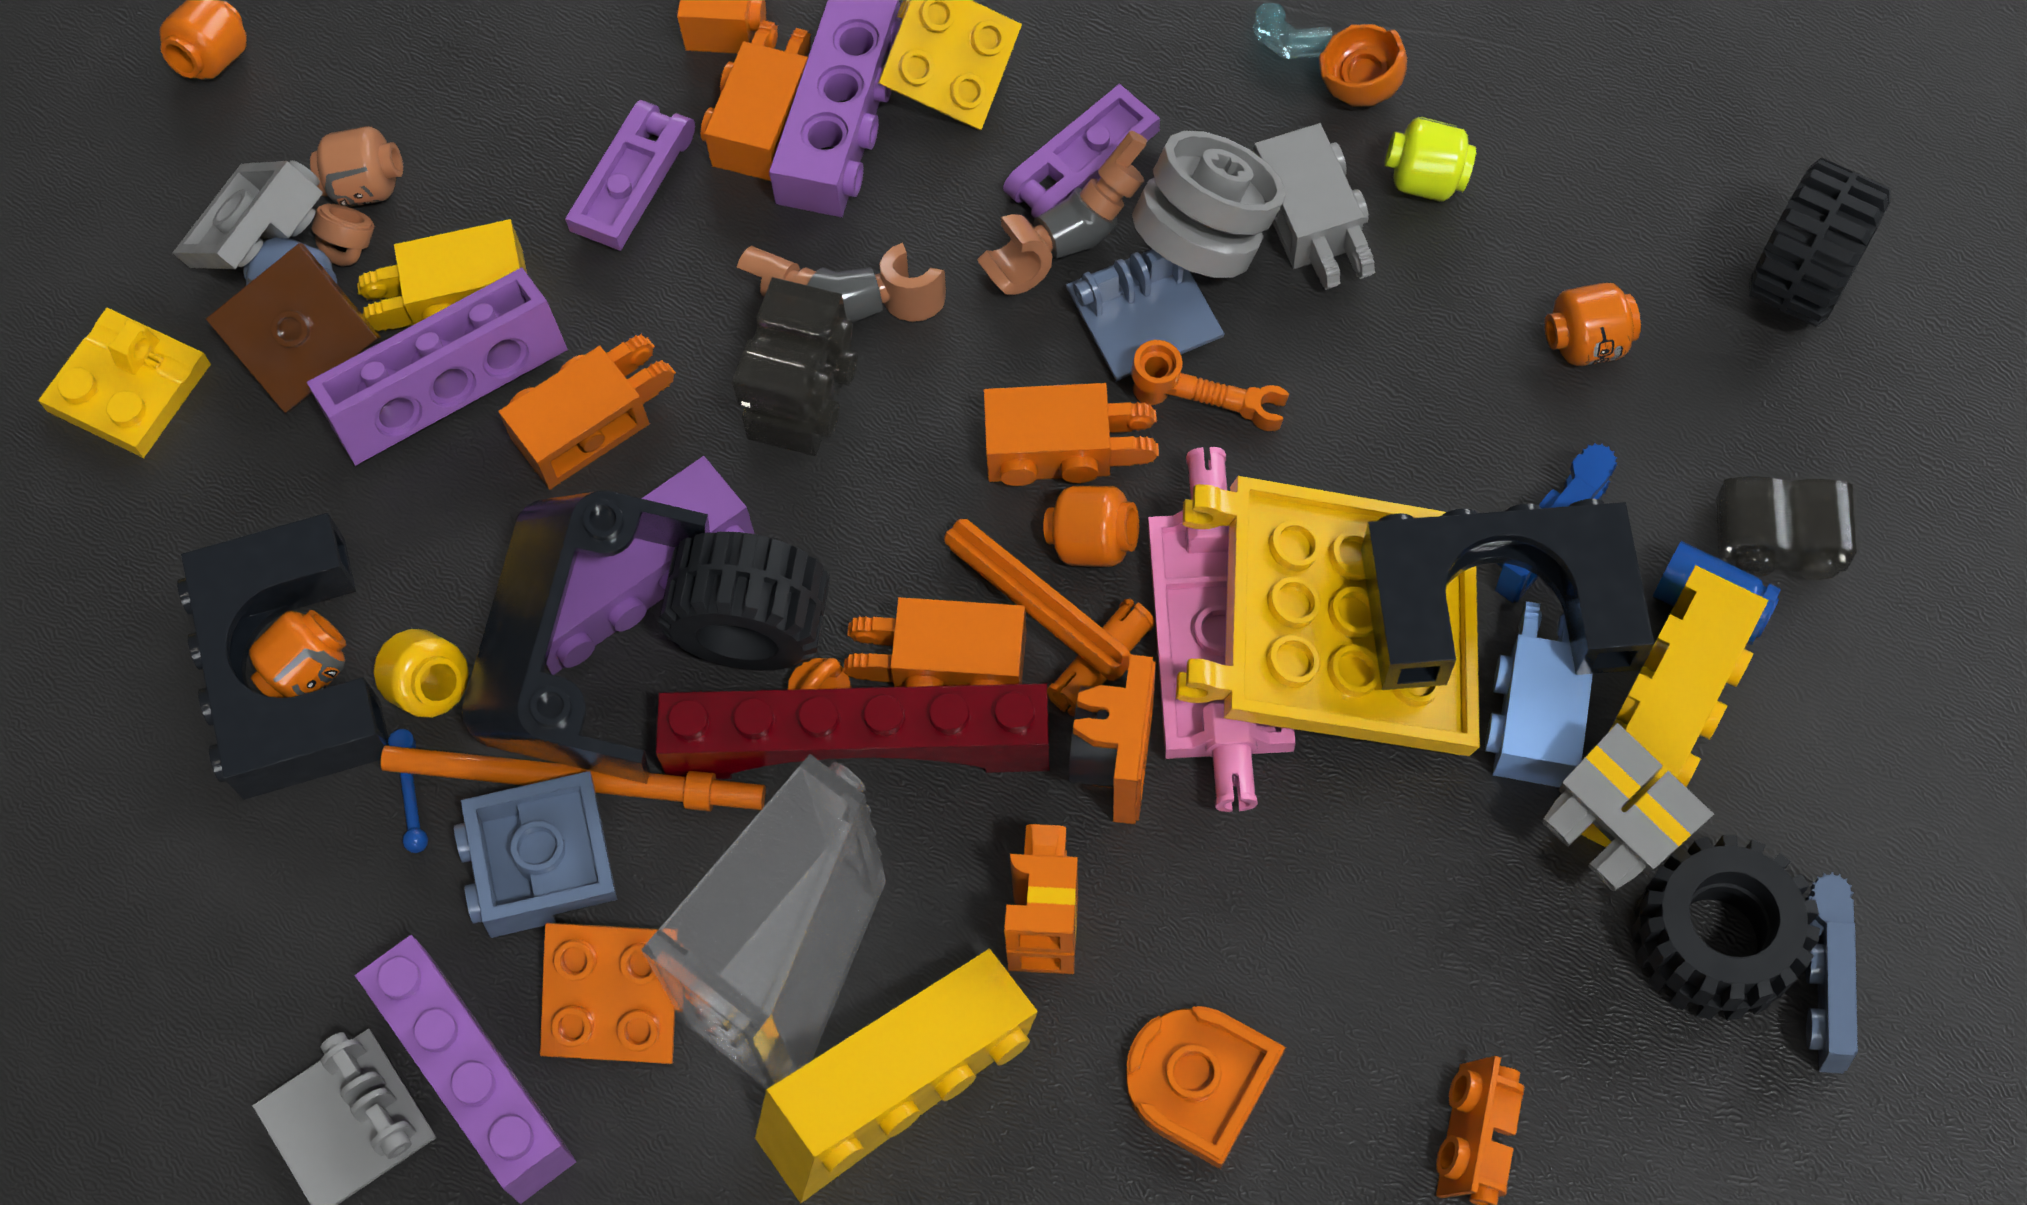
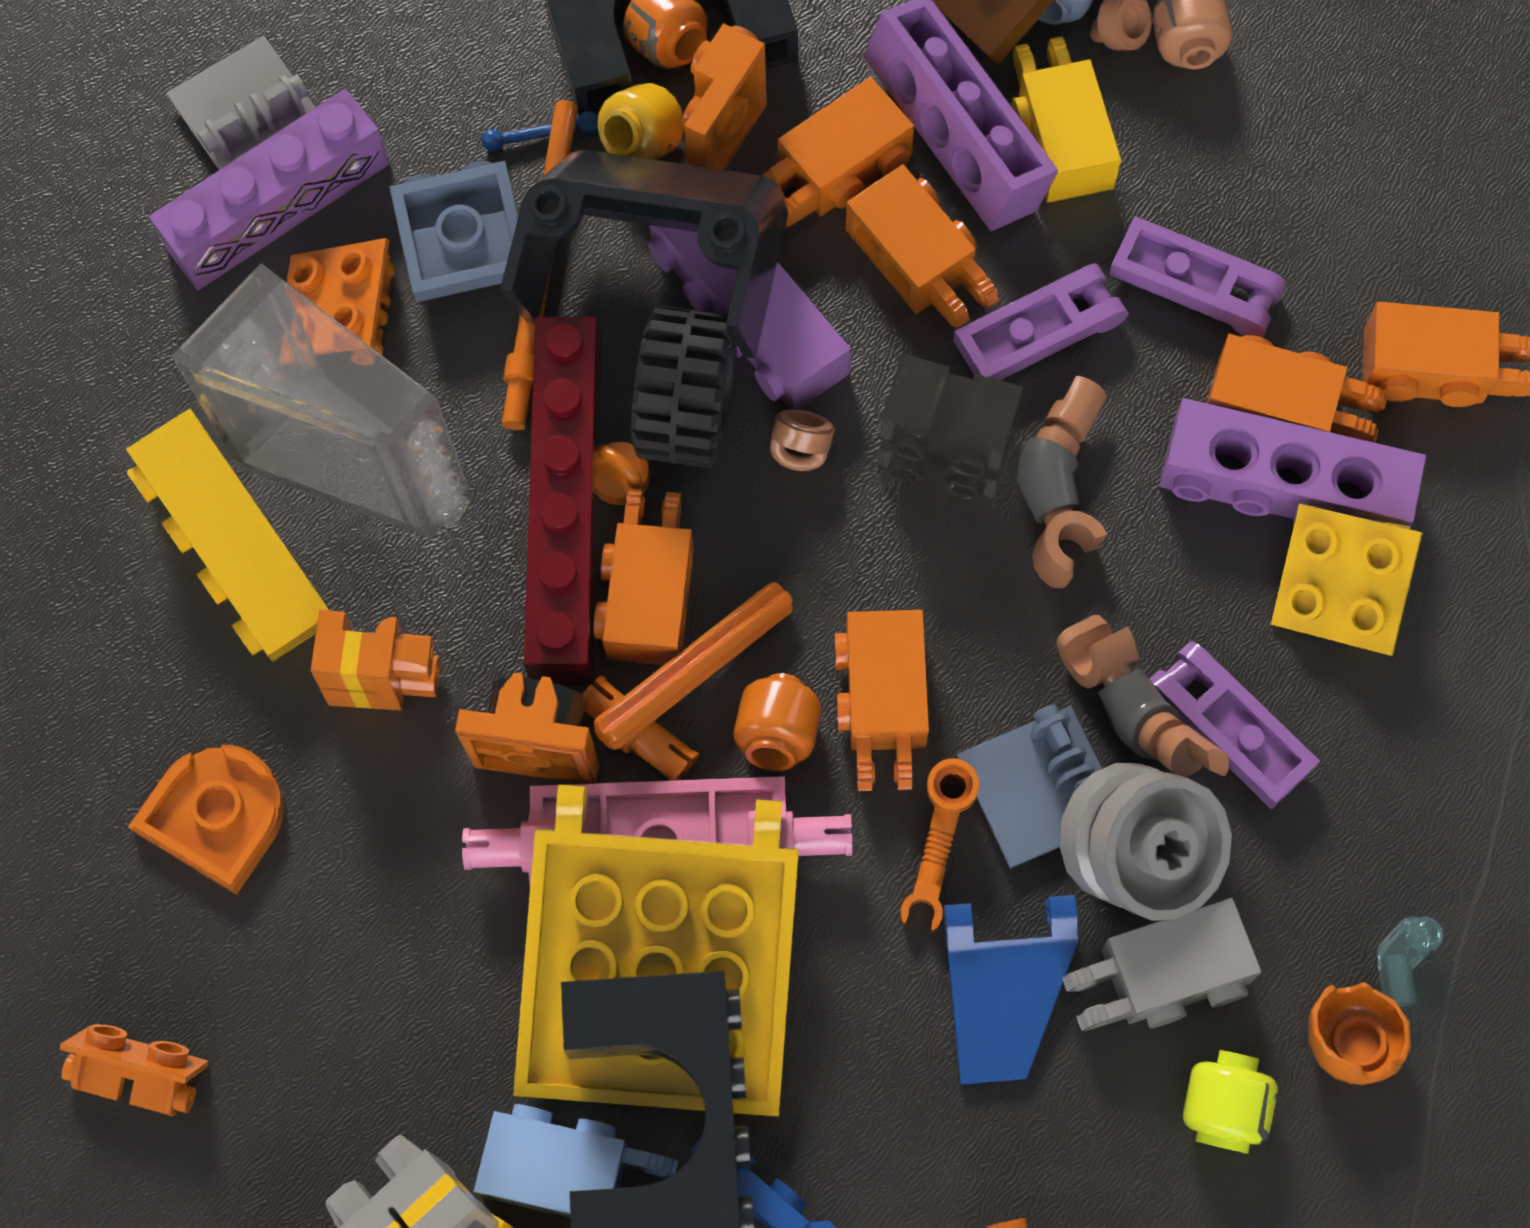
camera: 90 degrees right, 5 degrees up
none -> orange plate [681,23,767,170]
none -> orange hinge [761,76,914,228]
none -> nougat tile [770,409,835,471]
none -> blue flag [943,895,1078,1085]
none -> medium lavender plate [953,264,1128,389]

